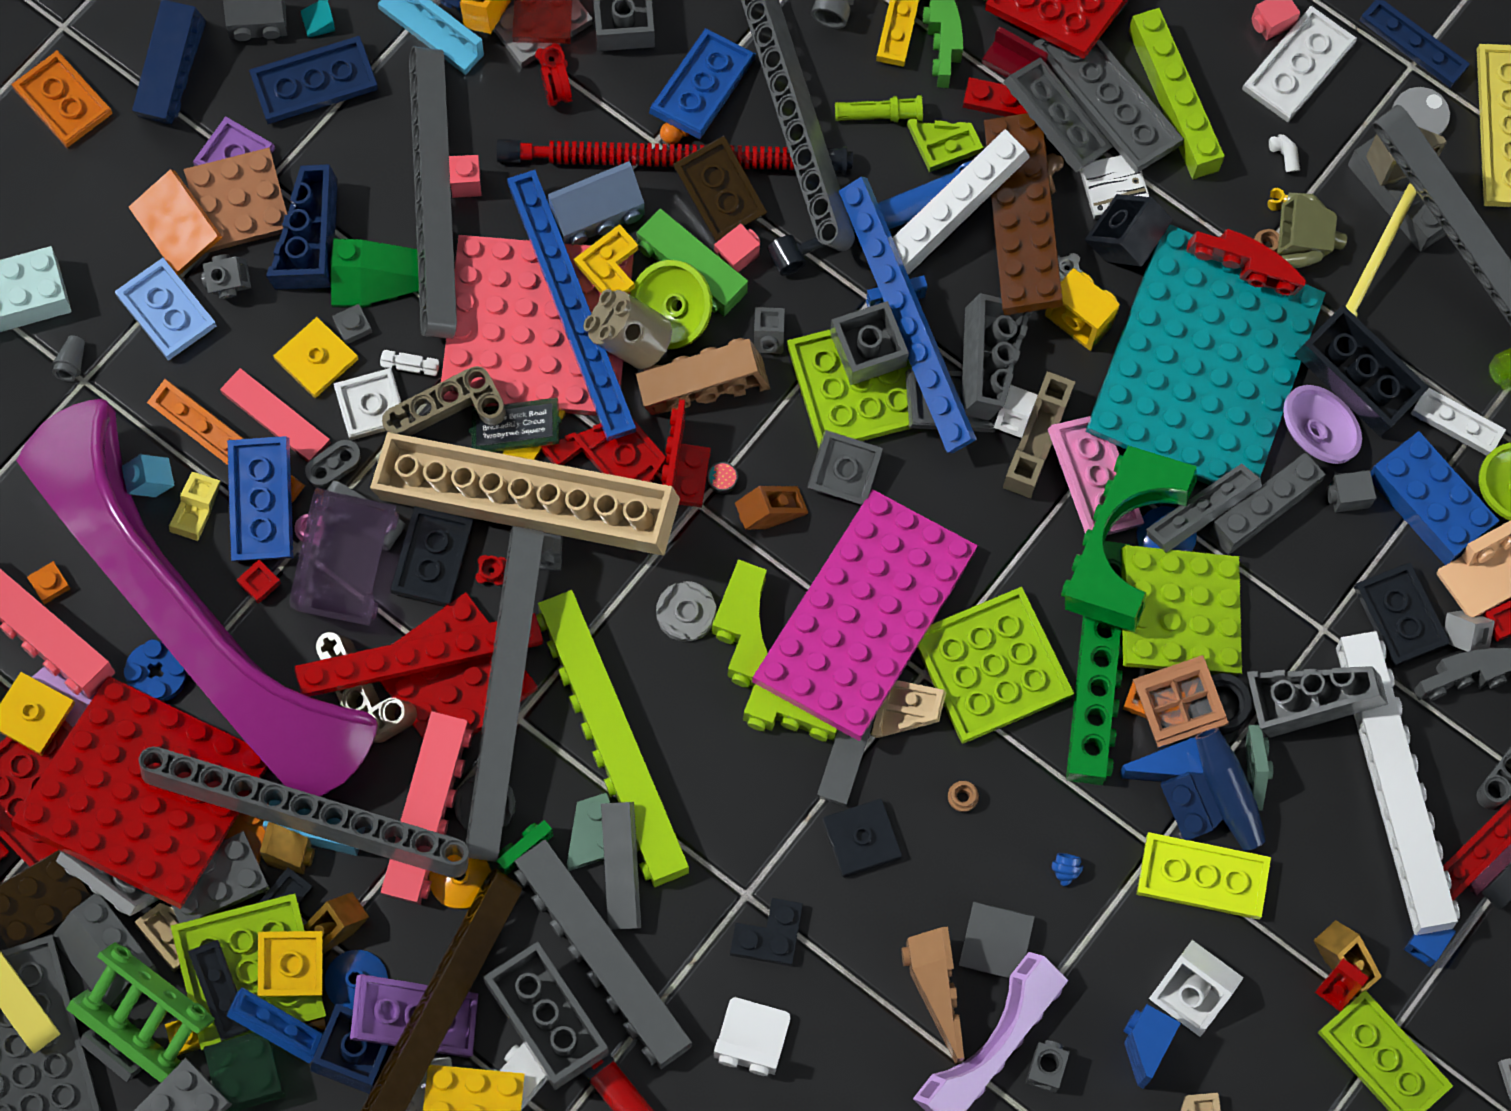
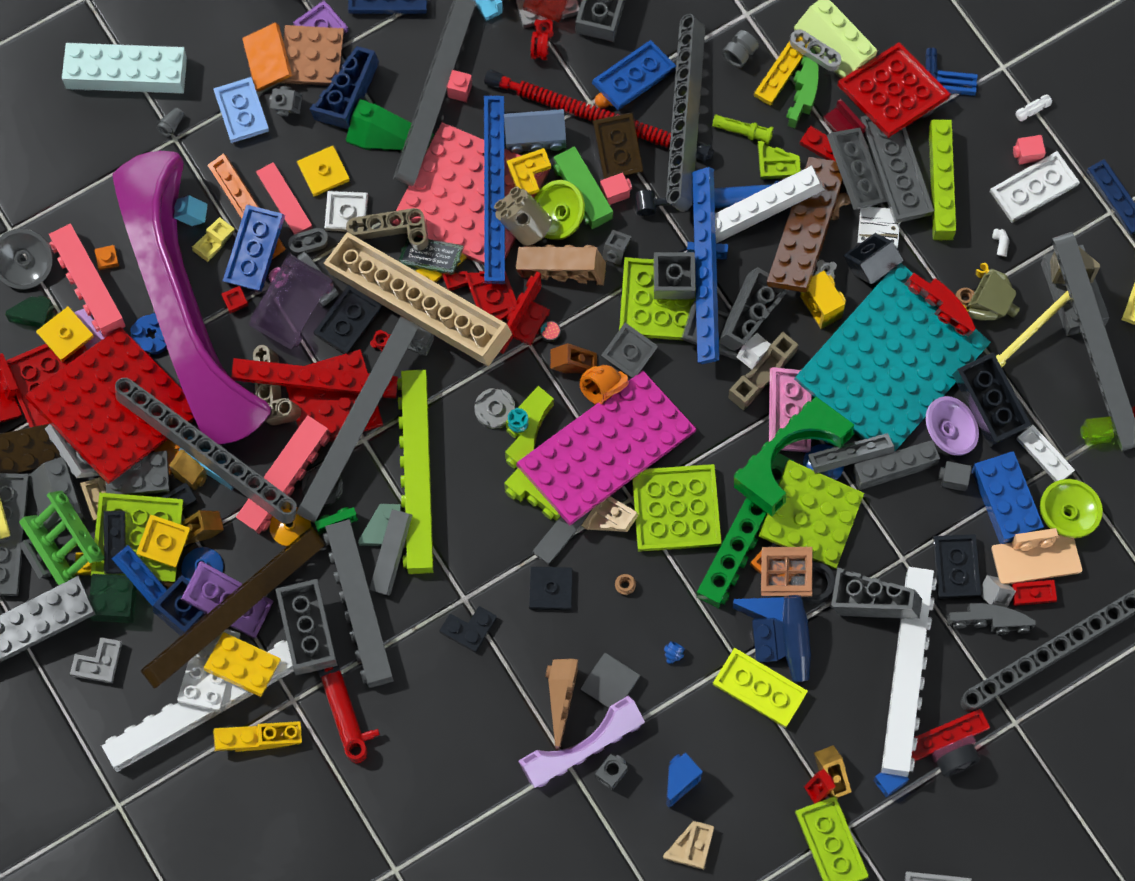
camera: 25 degrees right, 0 degrees up
dark grey plate [332,304,372,345] -> none
white axle [380,350,439,376] -> none
white bracket [714,997,790,1076] -> none
white slope [1149,940,1243,1037] -> none
sand green wing [1245,725,1273,811] -> none
light grey tile [1392,87,1450,135] -> none
none -> teal wheel [508,408,528,433]
none -> orange helmet [580,365,629,404]

